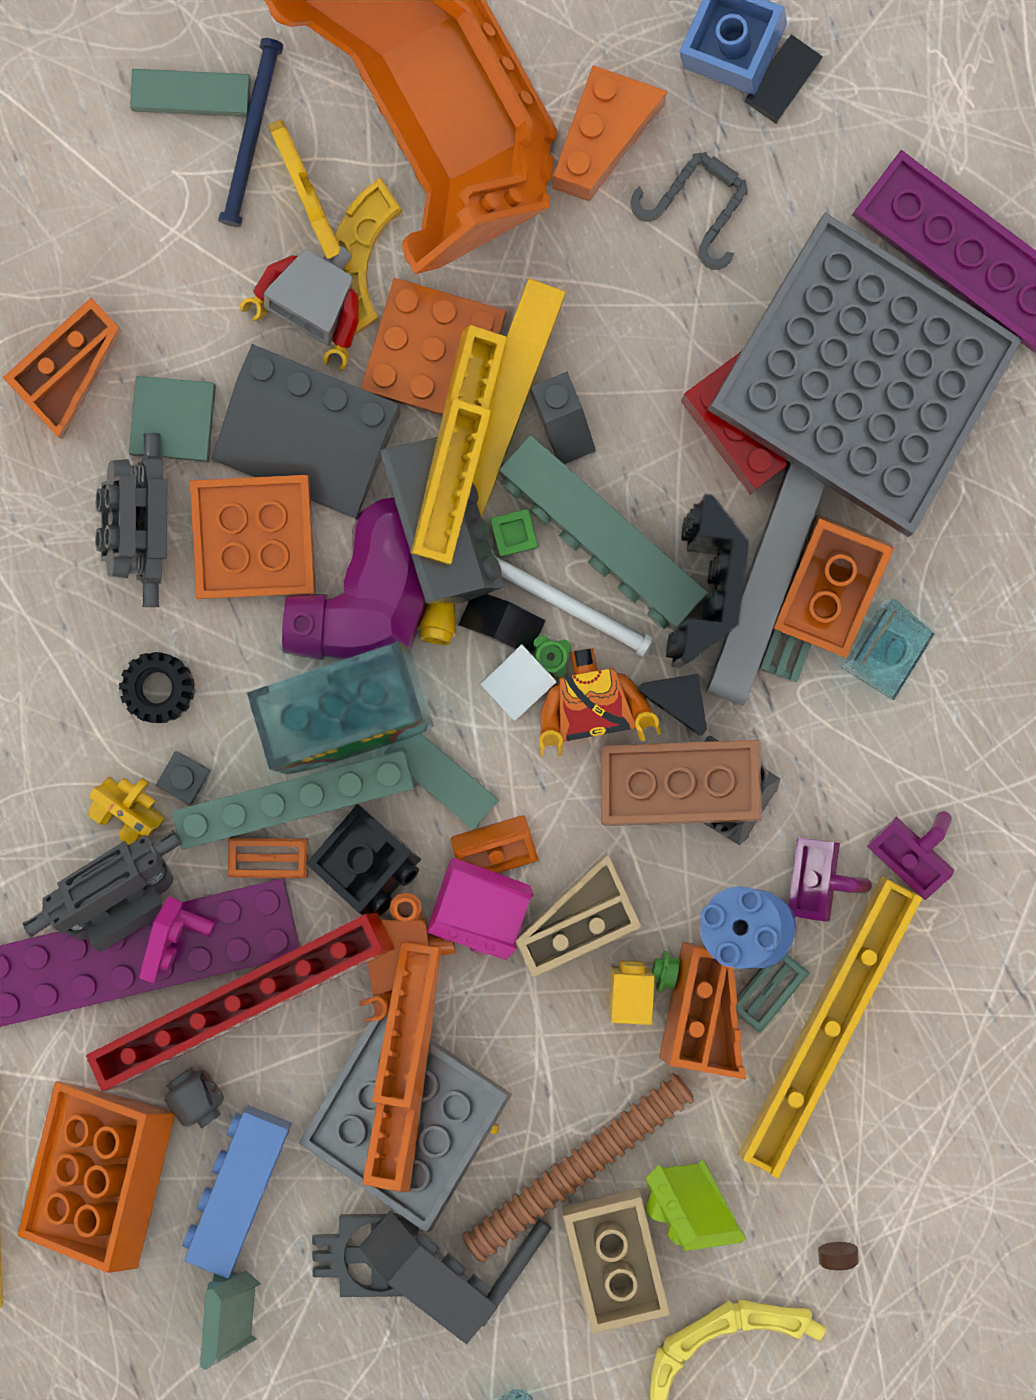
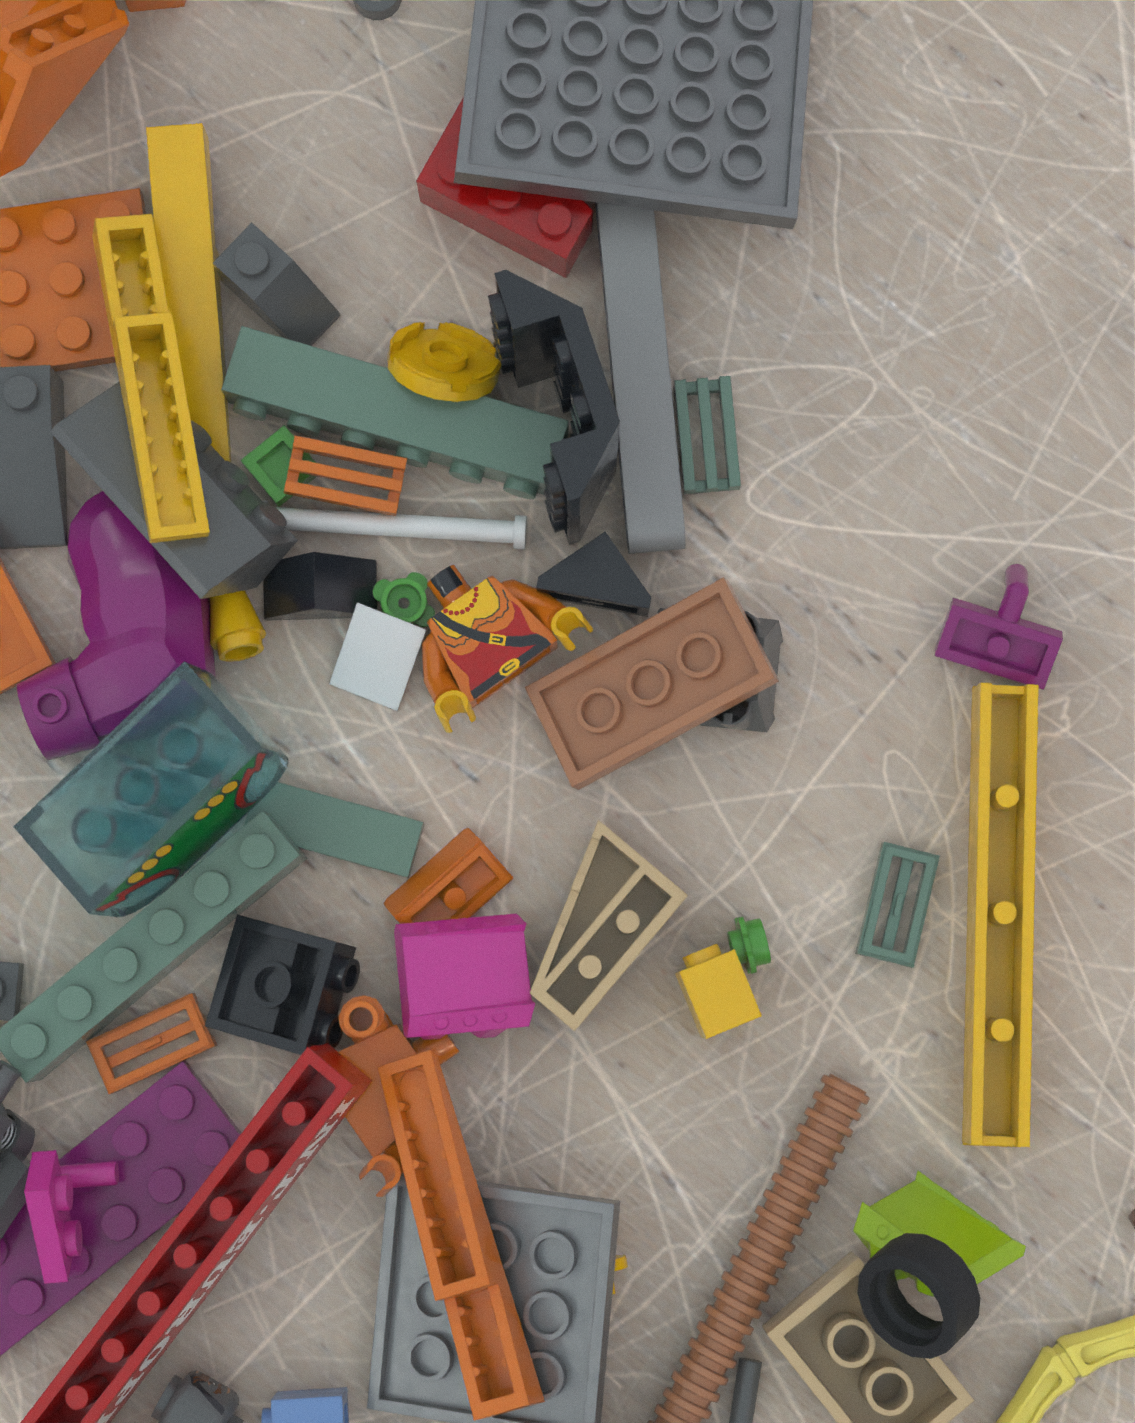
camera: 25 degrees left, 5 degrees down
orange wedge [659,941,746,1080] -> none
medium blue piece [700,886,797,969] -> none
orange slope [773,514,894,658] -> none
magenta plate [789,837,872,922] -> none
clear light blue slope [841,598,935,700] -> none
none -> orange tile [284,435,407,516]
none -> yellow tile [387,322,501,402]
none -> black tyre [857,1233,981,1359]

